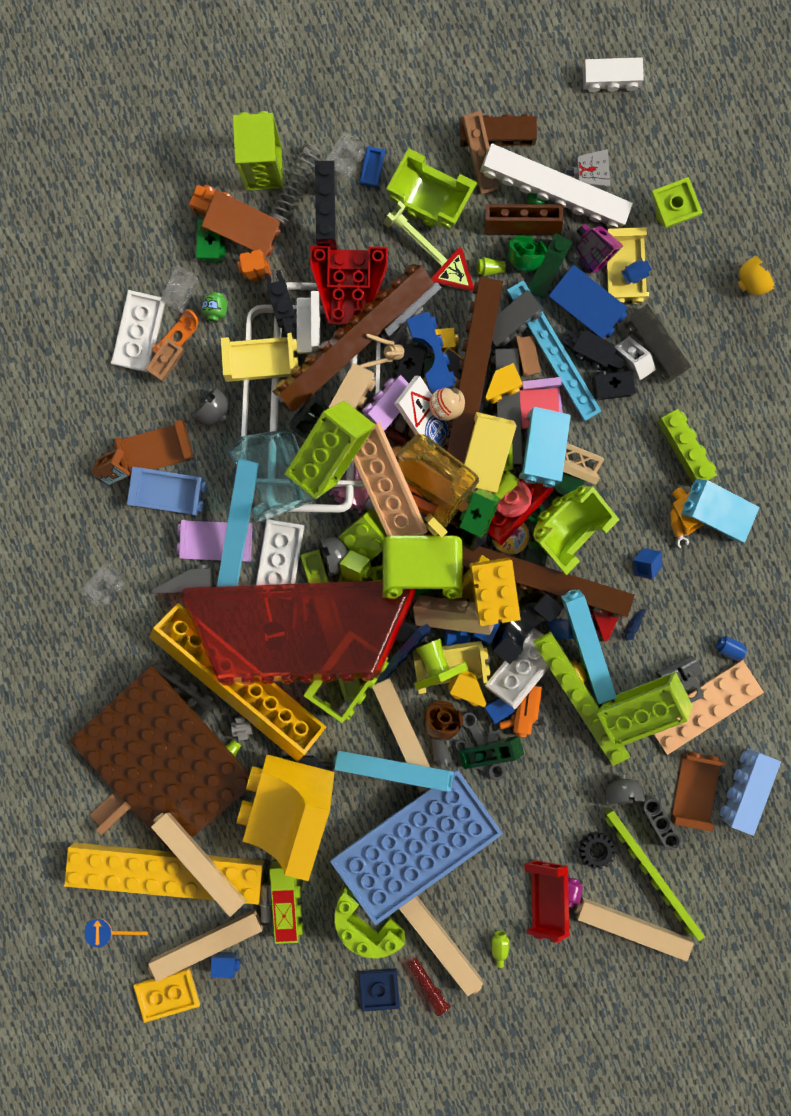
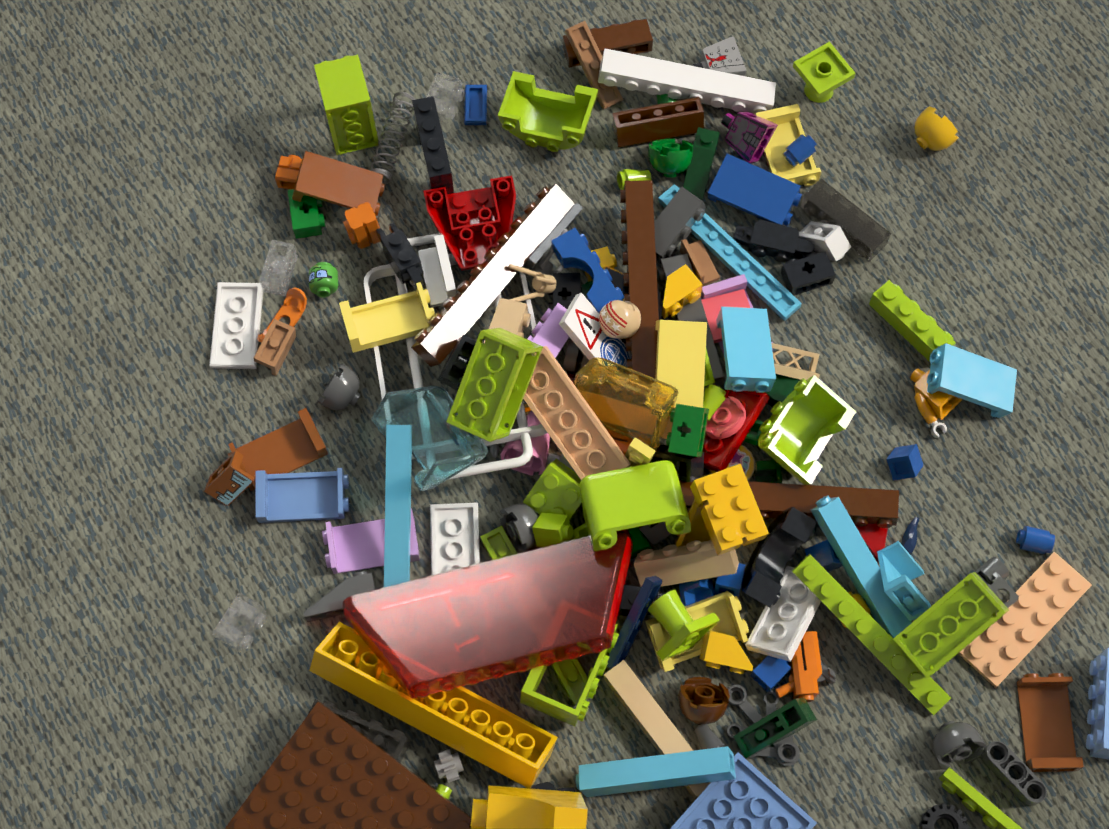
camera: 15 degrees left, 20 degrees down
yellowish green piece [383,201,474,292] -> none
none -> medium azure panel [877,541,931,621]

